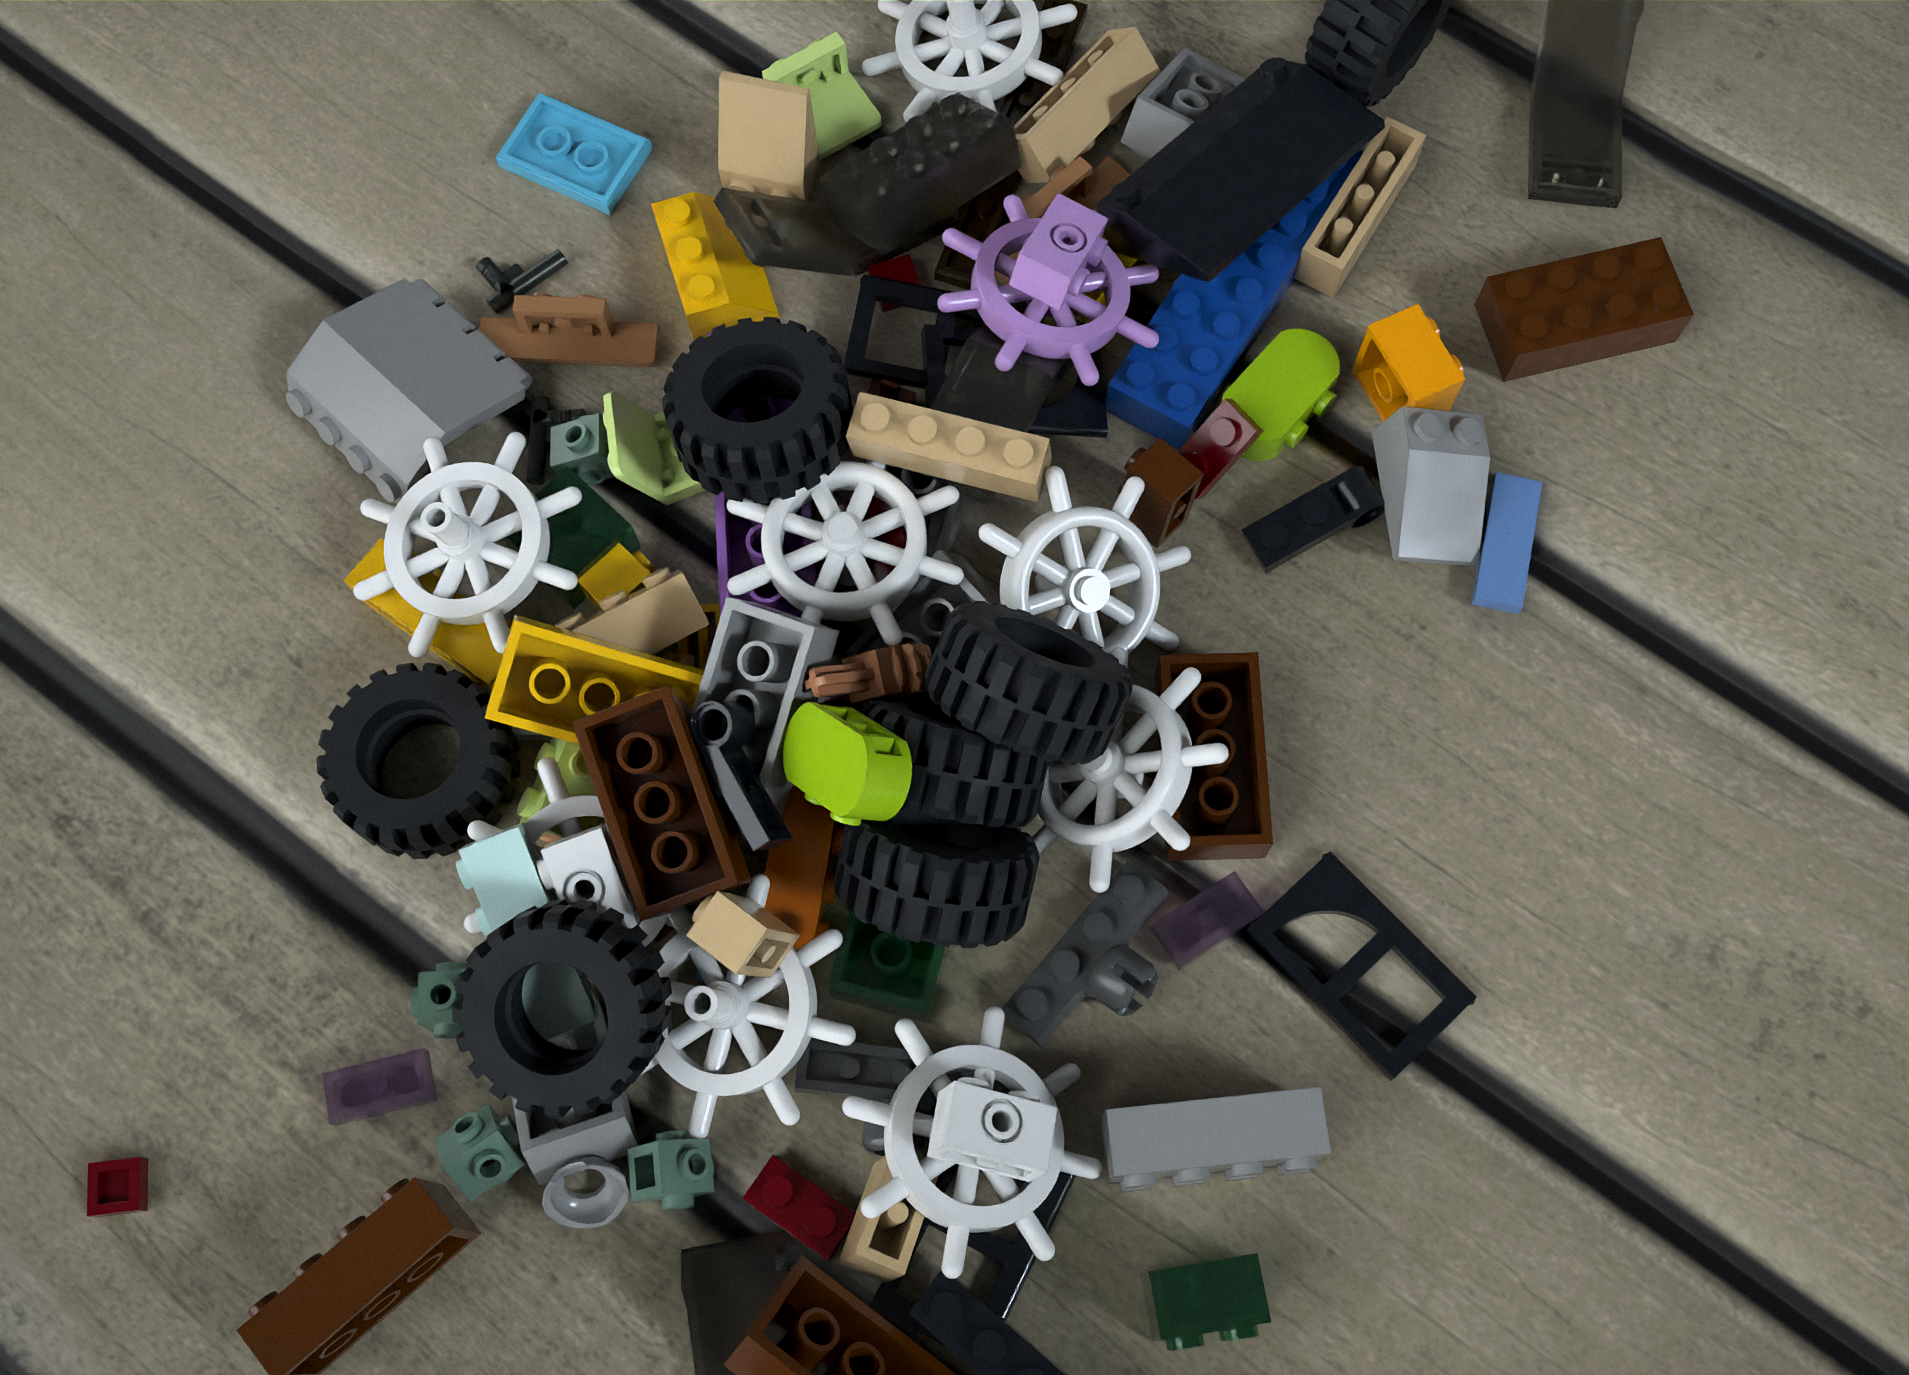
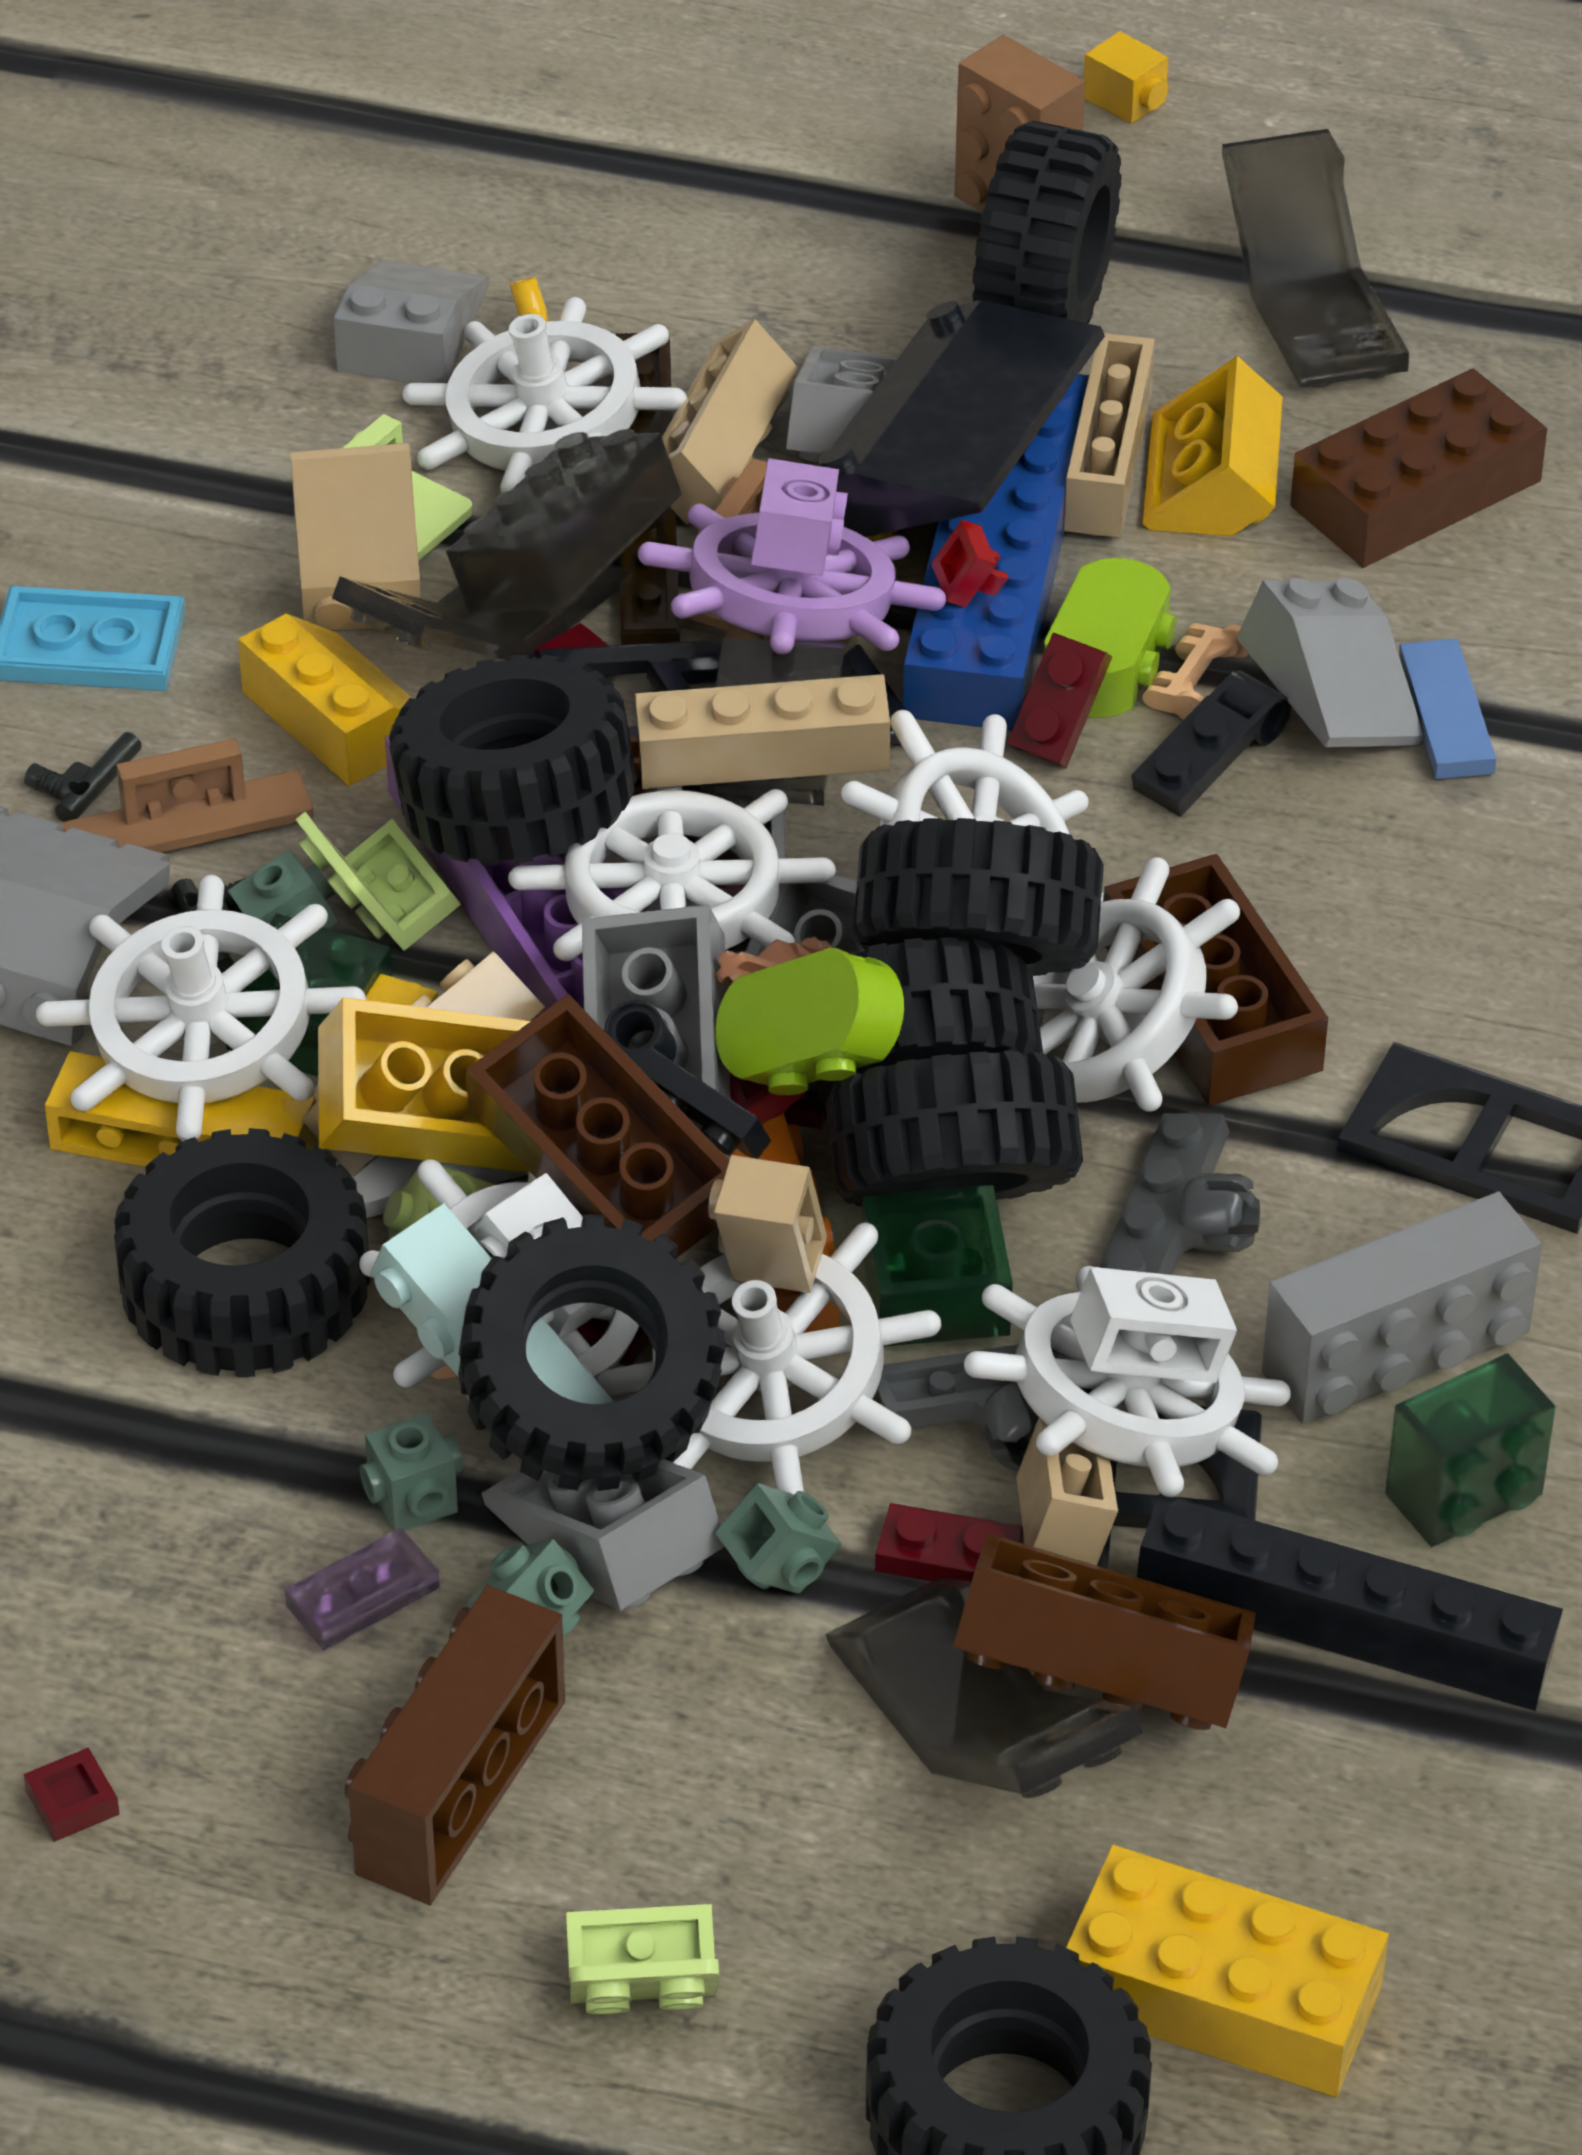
camera: 25 degrees left, 25 degrees down
light grey piece [542,1156,630,1228] -> none
reddish brown brick [1118,438,1204,548] -> none
clear purple plate [1151,871,1264,970] -> none
light orange brick [1352,304,1465,422] -> none
none -> red tile [931,520,1009,608]
none -> yellow slope [1142,356,1283,536]
none -> light nougat piece [1142,623,1249,720]

